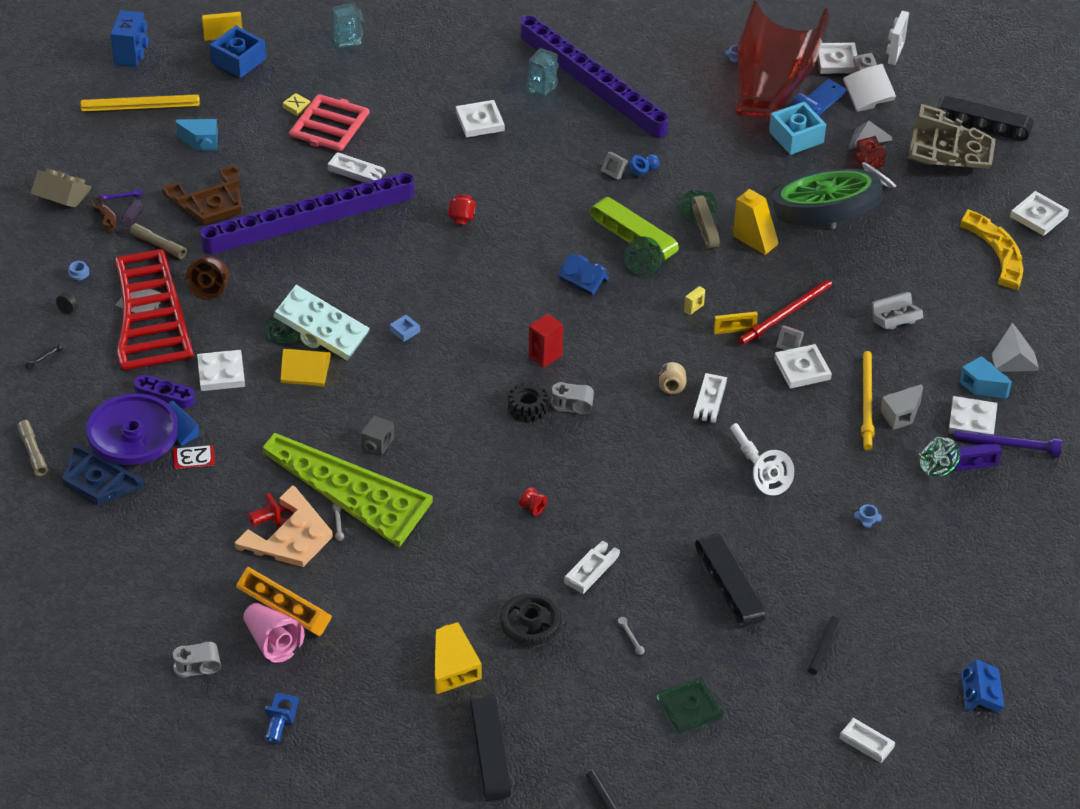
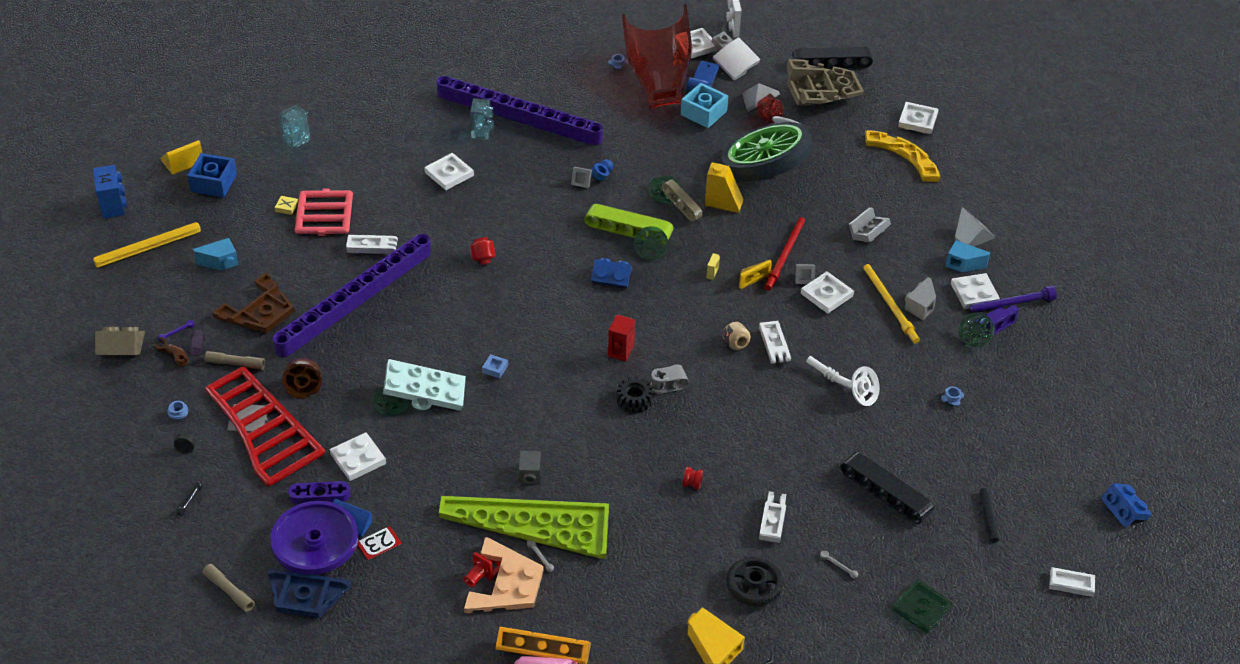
camera: 25 degrees left, 0 degrees up
yellow slope [281,349,331,386] -> none

